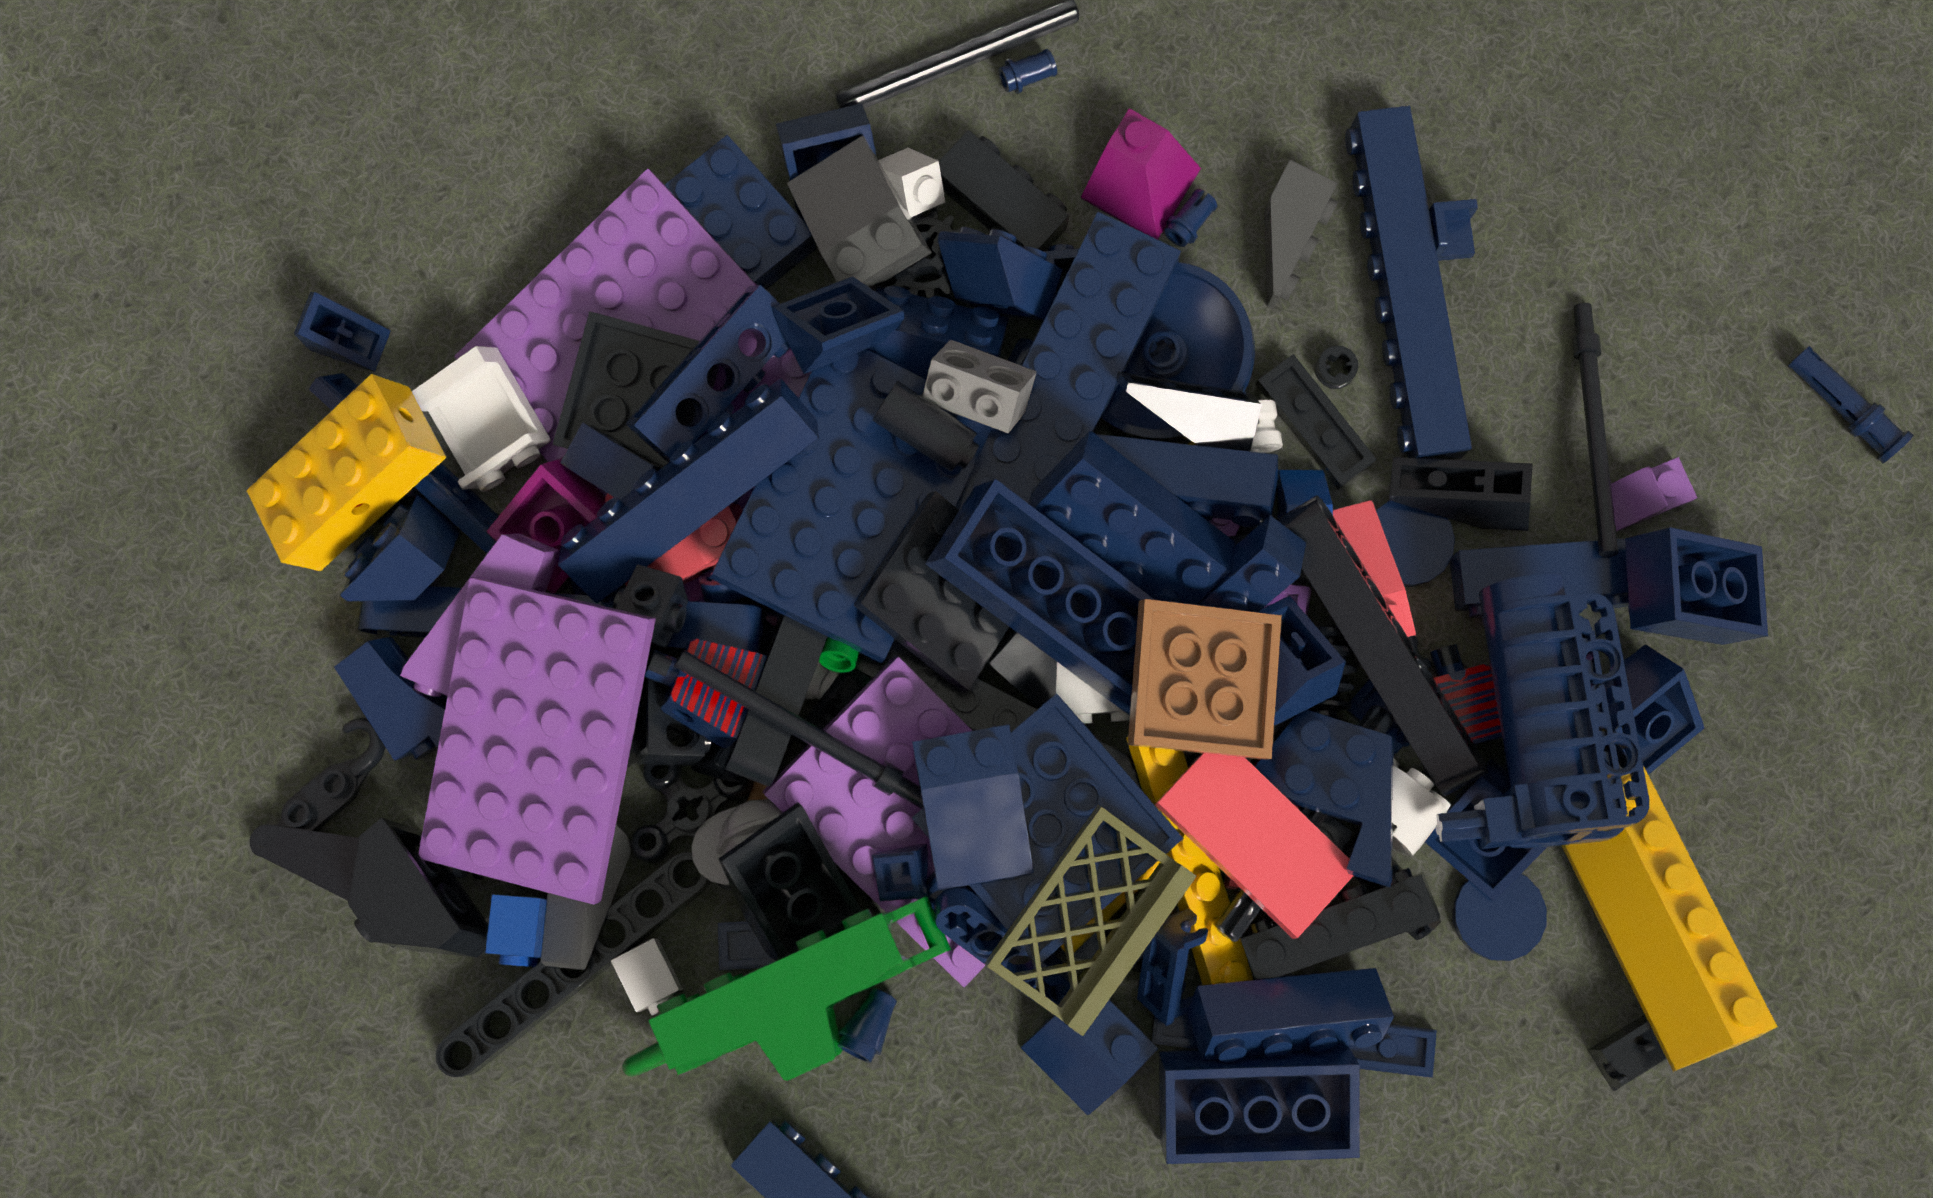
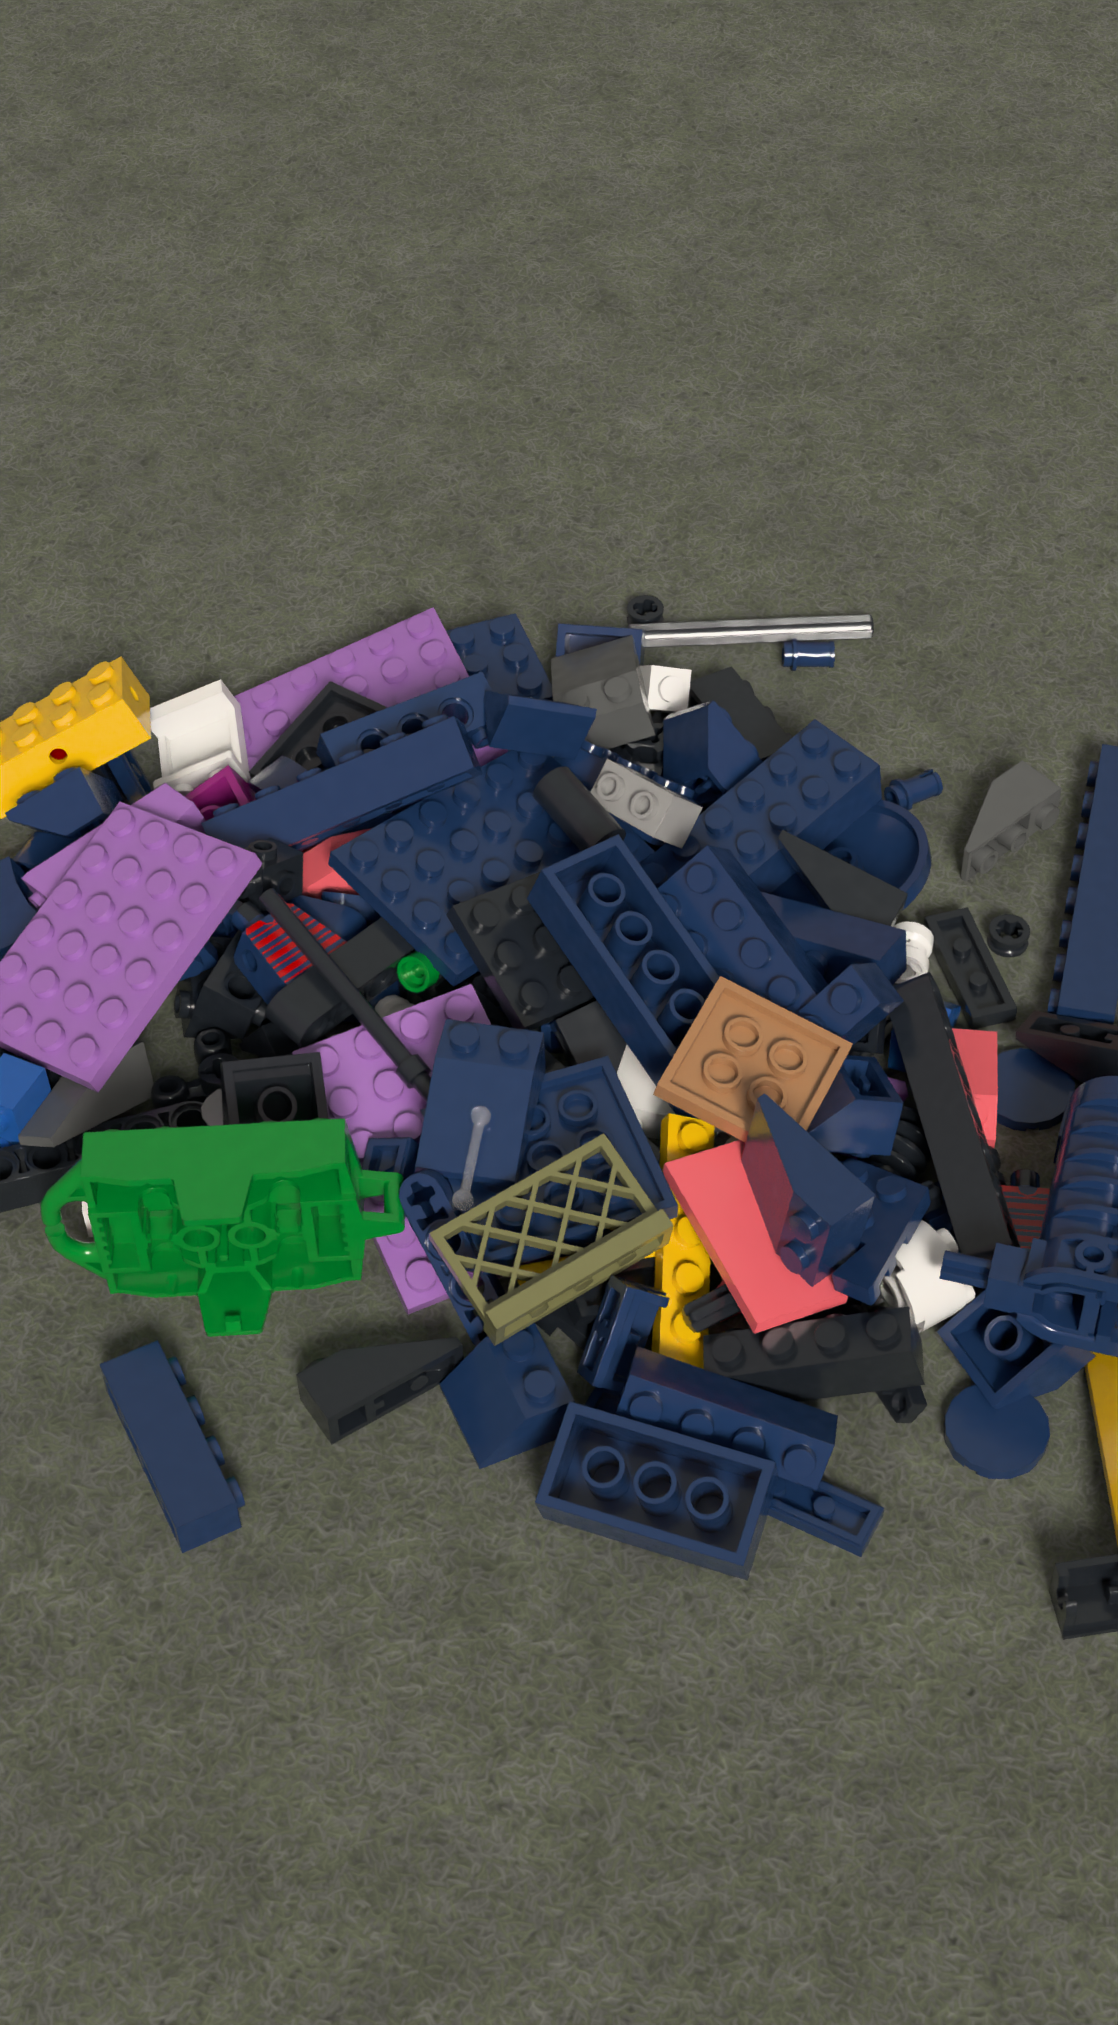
camera: 30 degrees right, 30 degrees down
dark blue slope [294,292,391,372] -> none
dark blue cone [837,988,897,1063] -> none
magenta slope [1081,108,1201,240] -> none
none -> black slope [296,1337,464,1445]
none -> clear hinge [452,1106,491,1211]
none -> black bush [627,595,664,625]
none -> dark blue slope [741,1094,876,1287]

